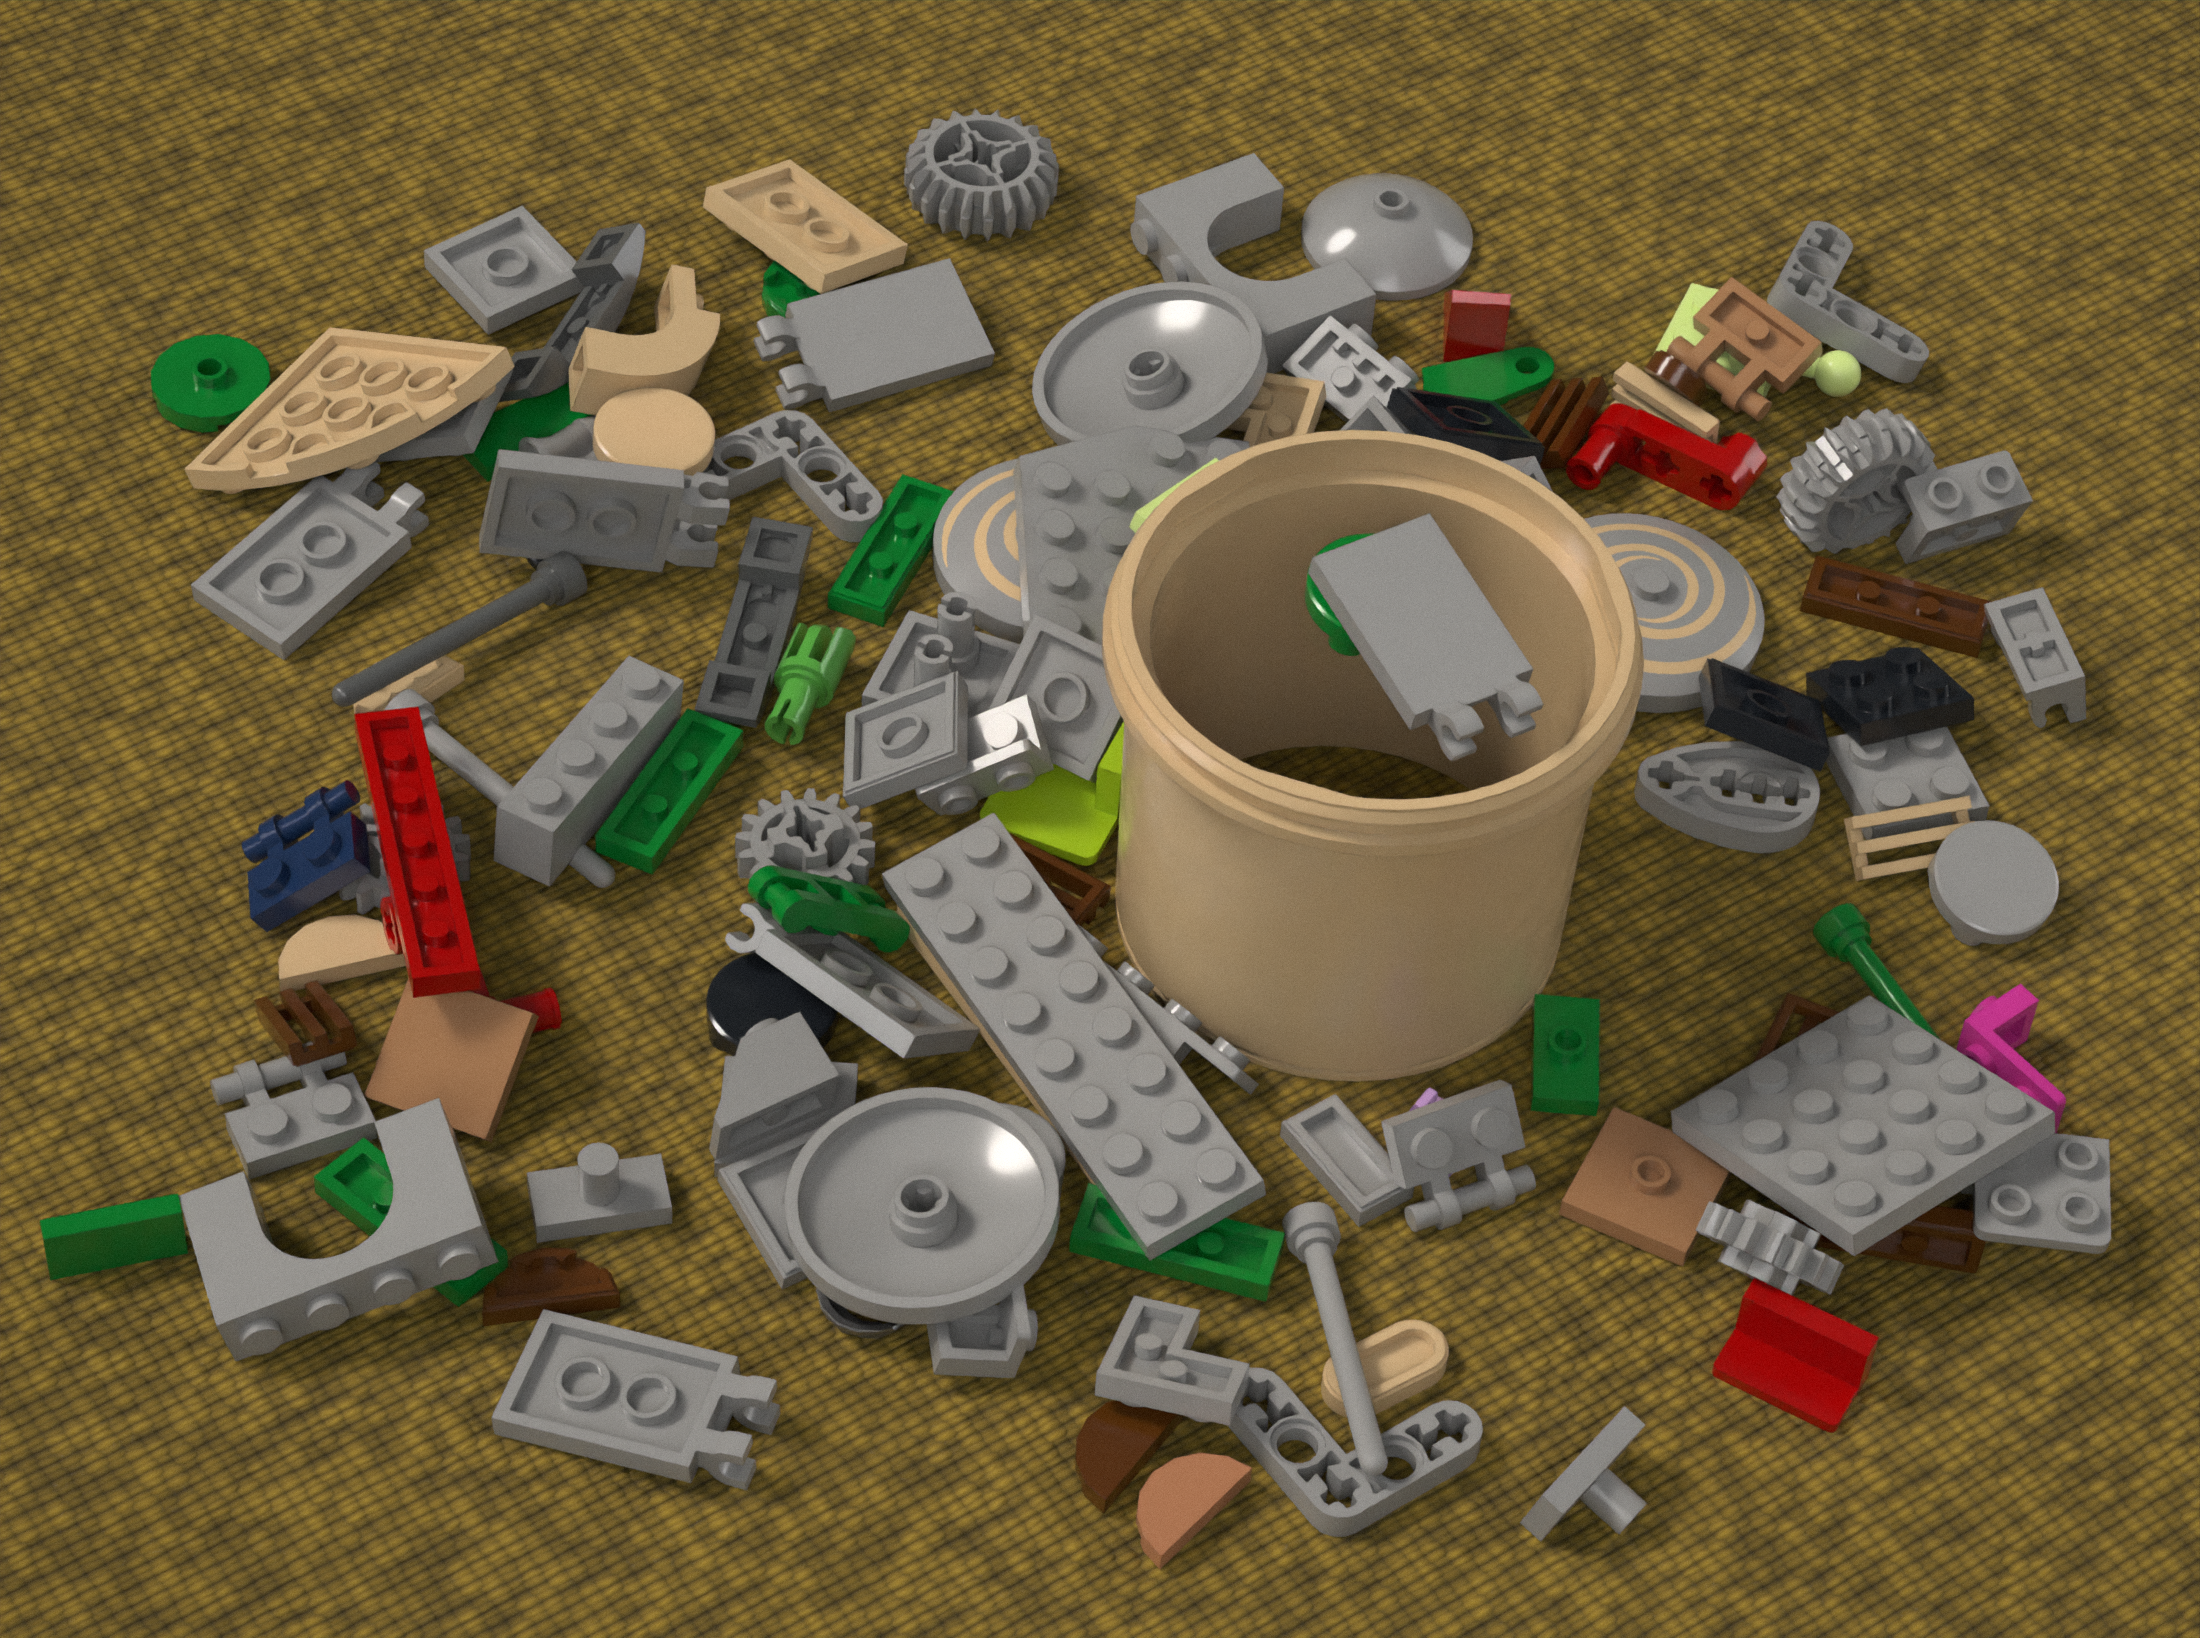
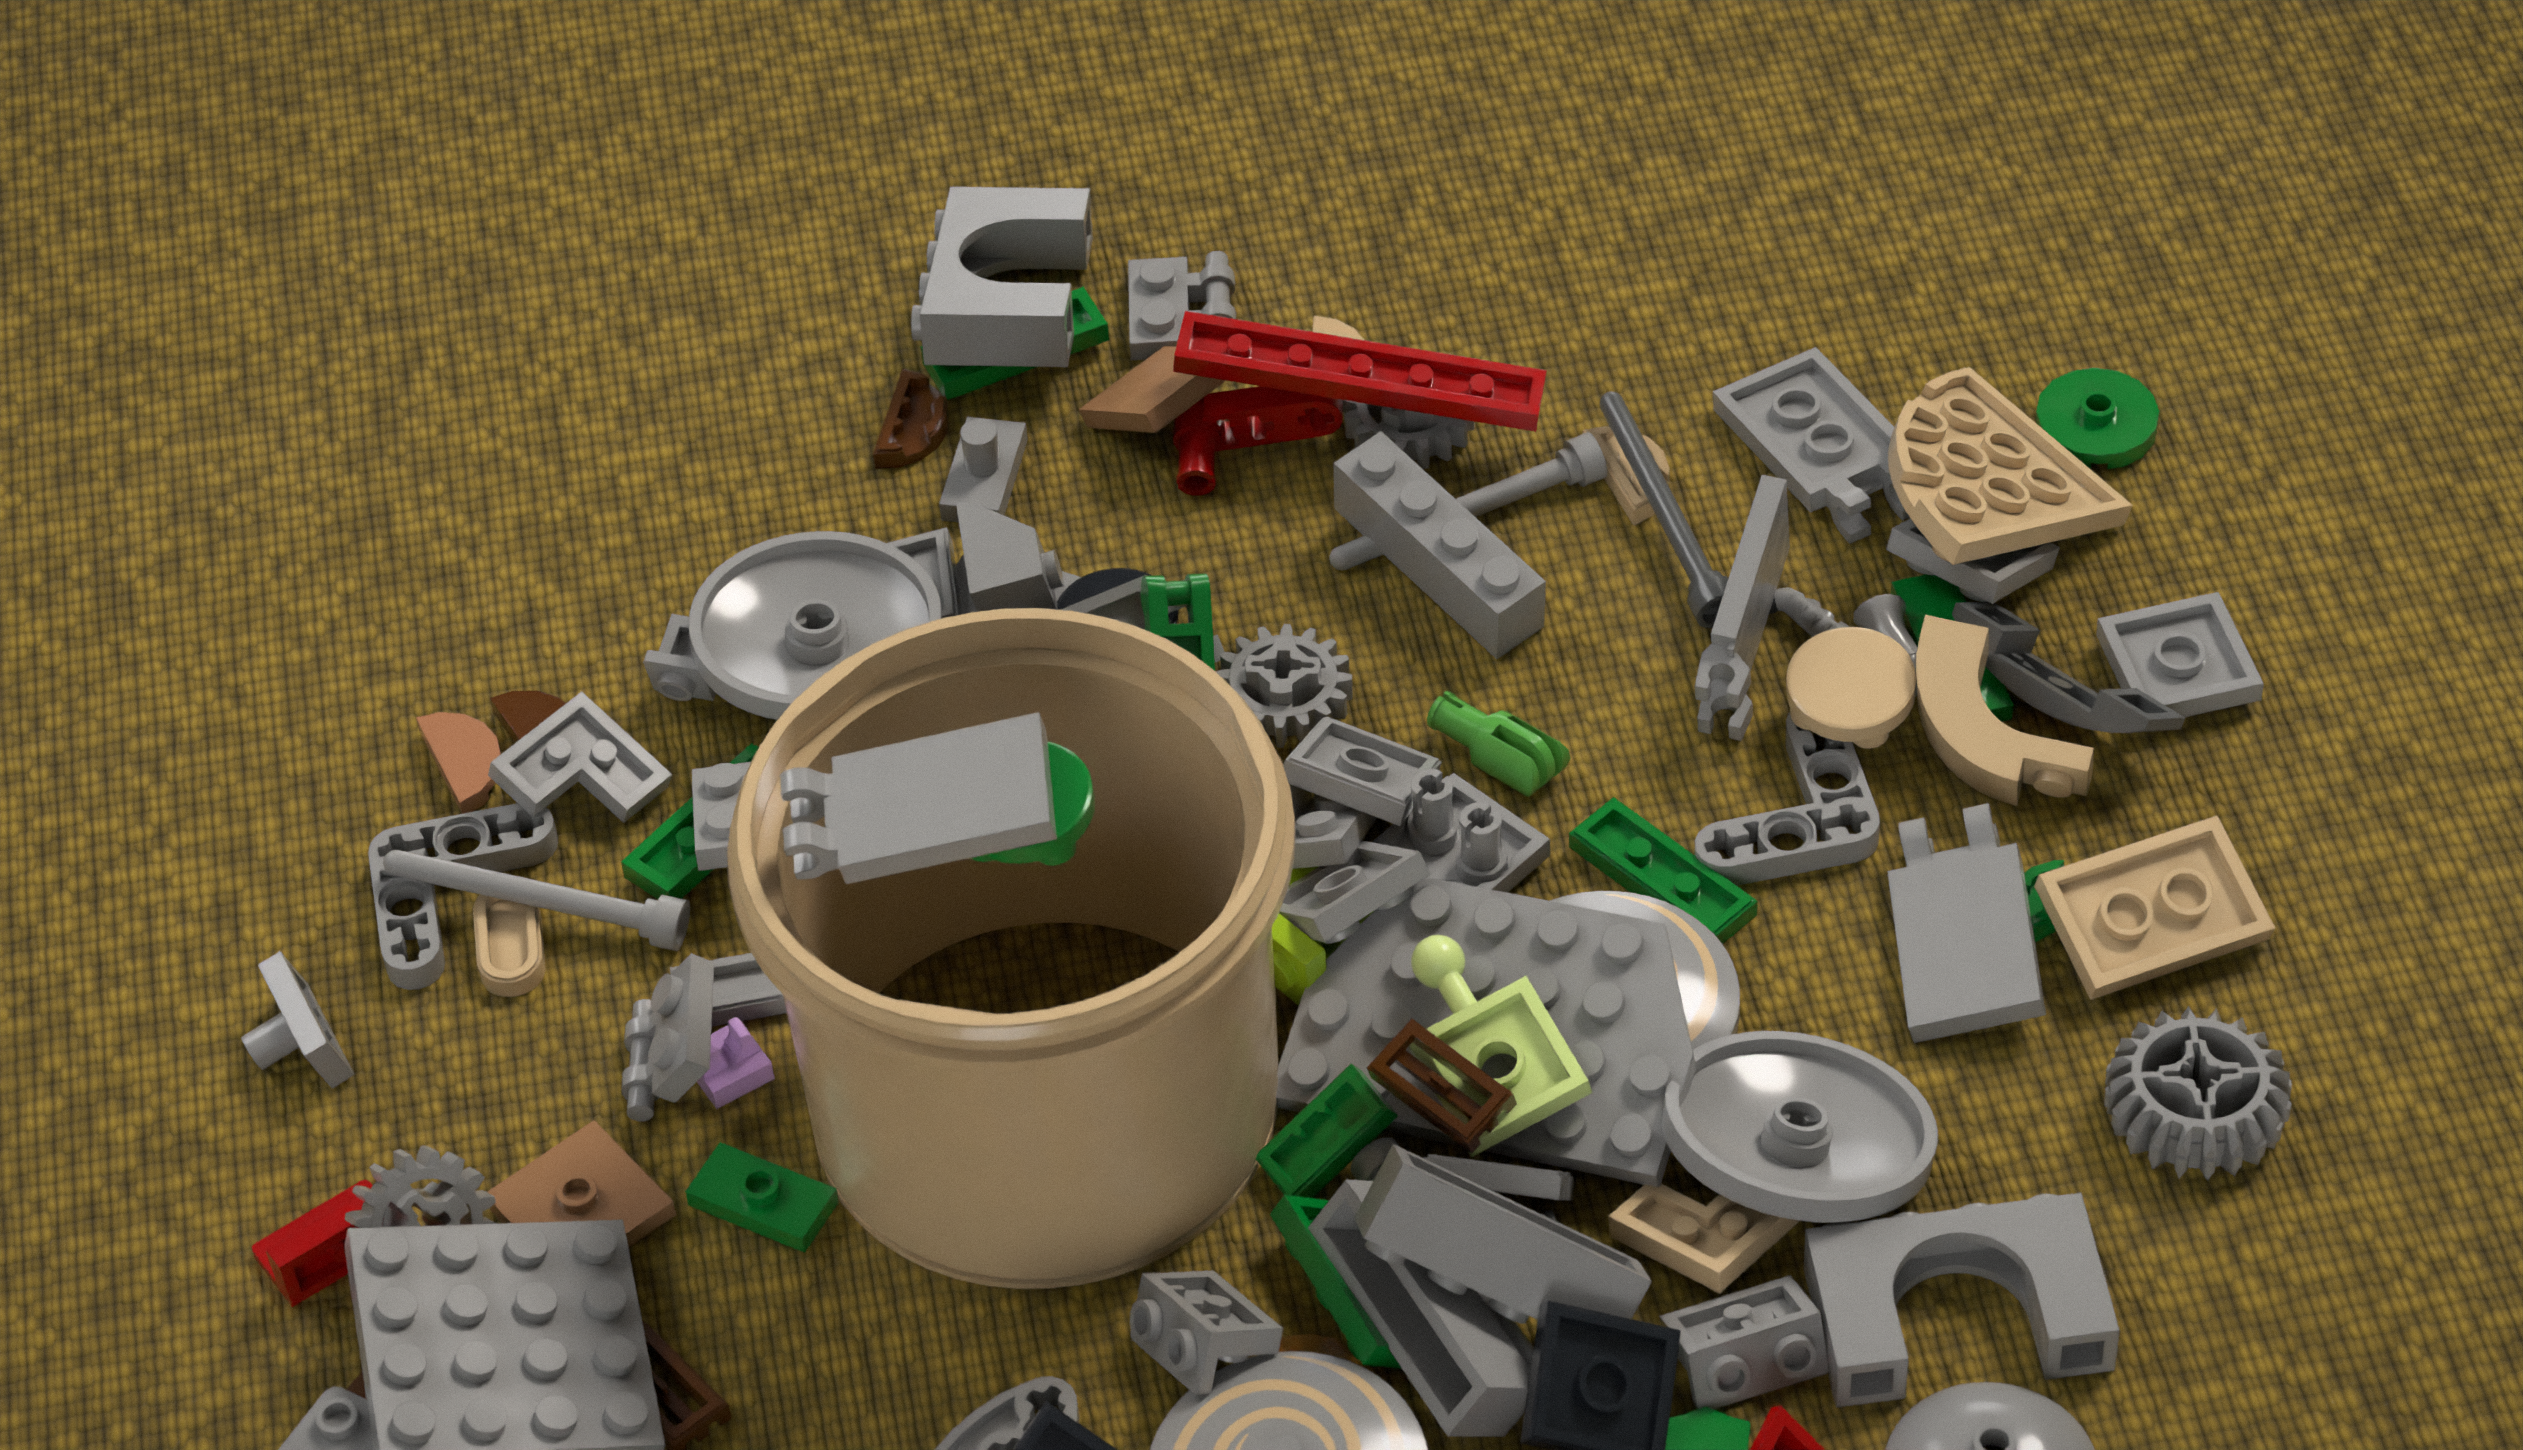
camera: 120 degrees right, 0 degrees up
green tile [40,1194,188,1280] -> none
dark blue plate [242,780,371,932] -> none
reddish brown tile [254,980,358,1067] -> none
light grey tile [491,1309,781,1490] -> none
green plate [595,708,743,875] -> none
dark grey slope [695,517,813,728] -> none

